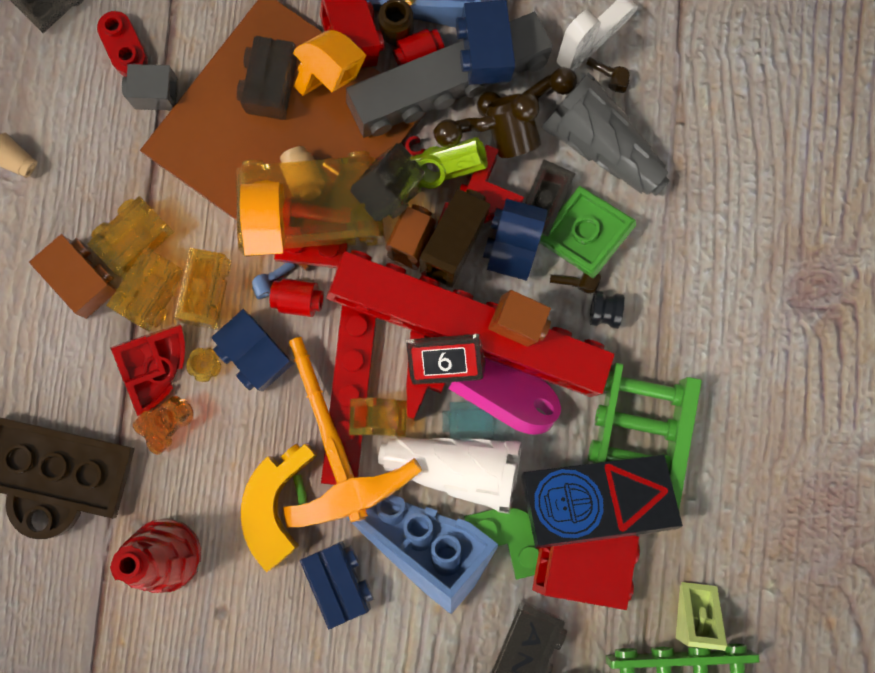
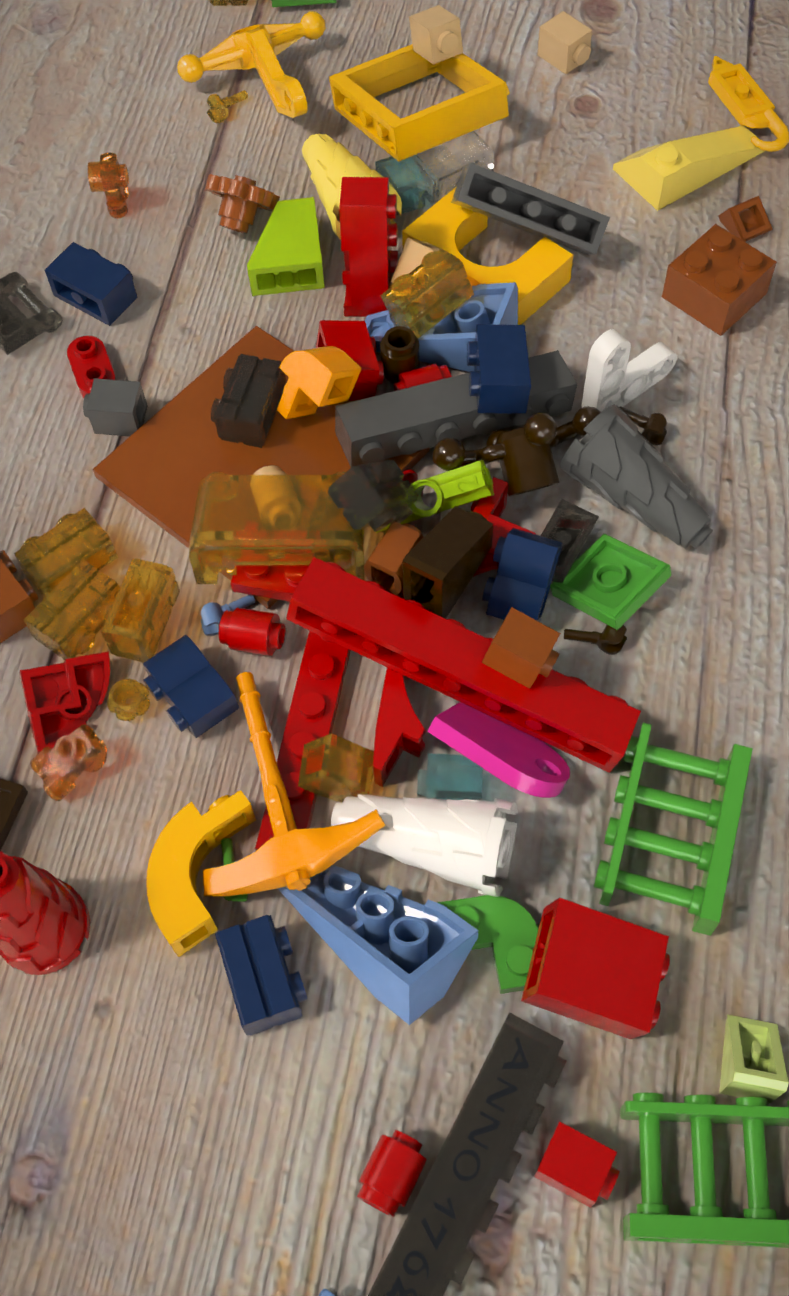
camera: 10 degrees right, 20 degrees down
light orange brick [240,180,285,256] -> none
slope [406,334,486,385] -> none
black tile [521,455,683,549] -> none
black wheel [589,290,624,329] -> none

